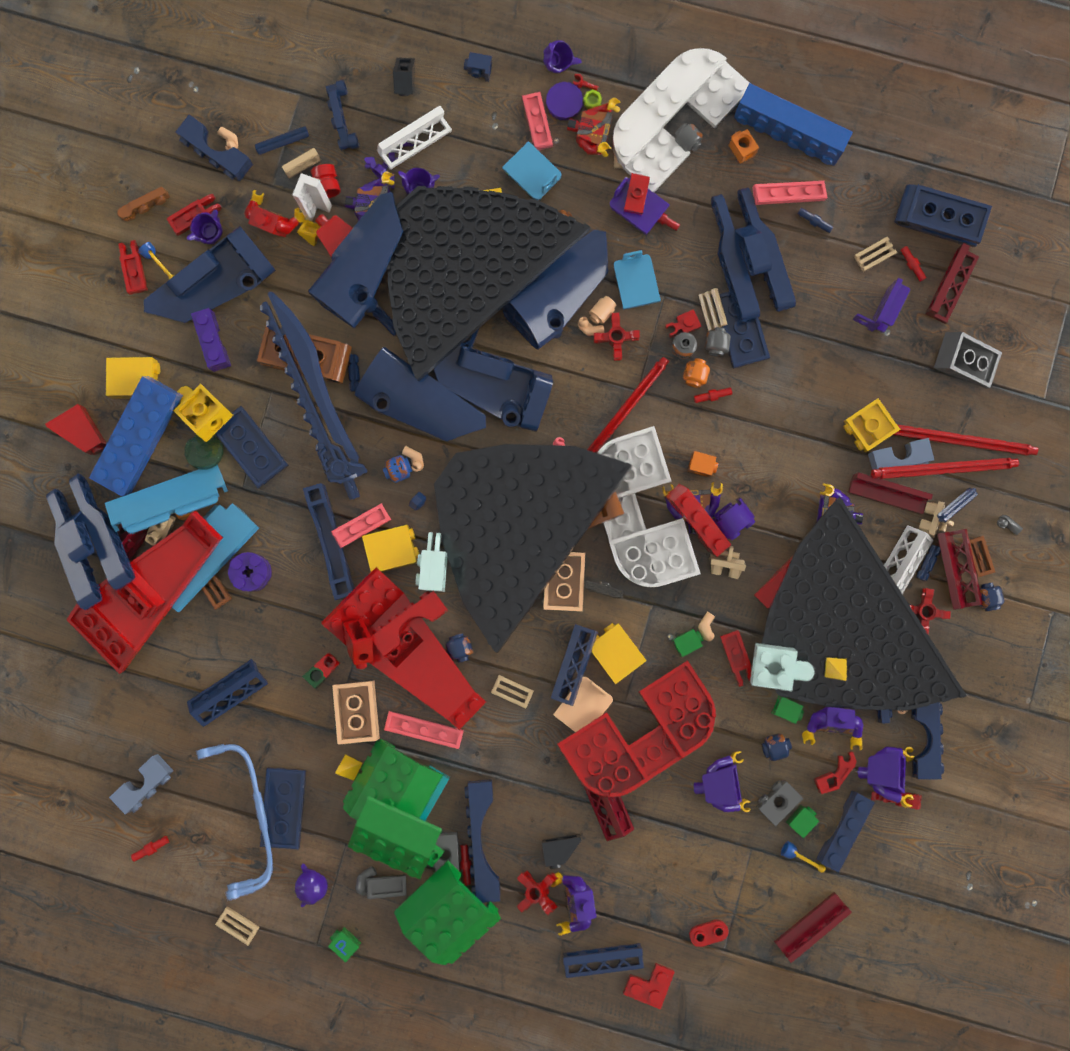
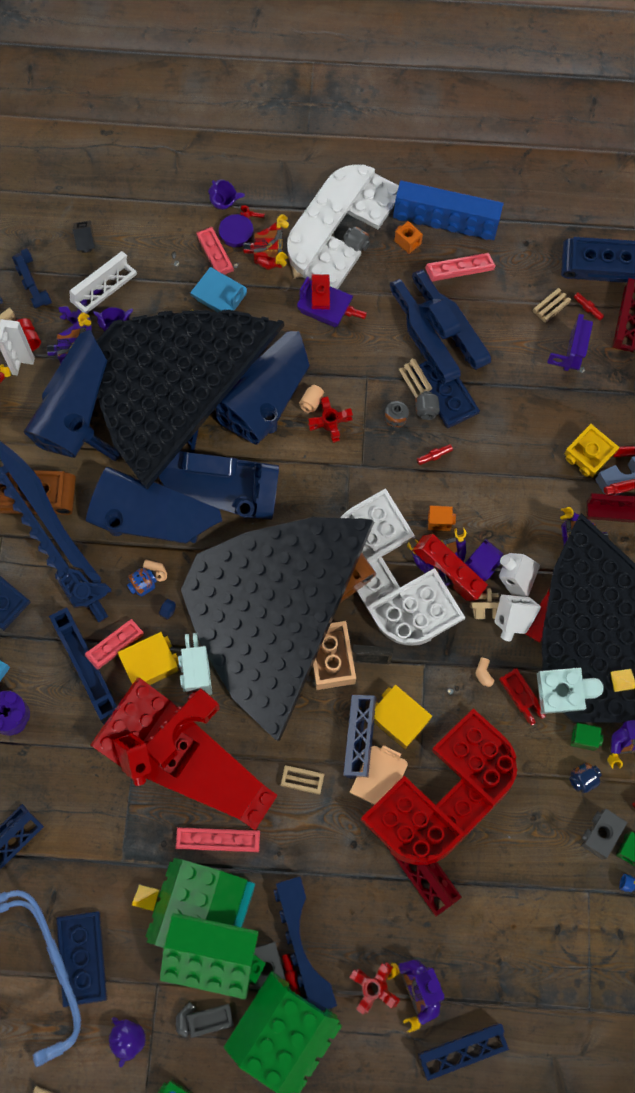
camera: 15 degrees left, 15 degrees down
yellow slope [297,219,320,246] -> none
leg [302,652,340,689] -> none
red torso [315,214,353,258] -> none
light nougat brick [332,680,380,744] -> none
dark blue axle [348,354,360,392] -> none
dark blue head [446,633,473,663] -> none
dark blue brick [464,52,492,82] -> none
black slope [542,834,581,869] -> none
light nougat arm [578,317,604,336] -> none
lime tile [583,90,602,109] -> none
red piece [587,357,669,453] -> none
dark azure piece [614,250,661,310] -> none
red plate [623,963,675,1010] -> none
red plate [665,309,701,337] -> none
green brick [672,629,703,657] -> none
orange head [683,358,710,388] -> none
red plate [689,920,728,947] -> none
dark purple torso [694,751,751,812] -> none
dark blue bar [798,207,833,233] -> none
none -> white torso [495,595,541,641]
none -> white torso [499,553,540,597]

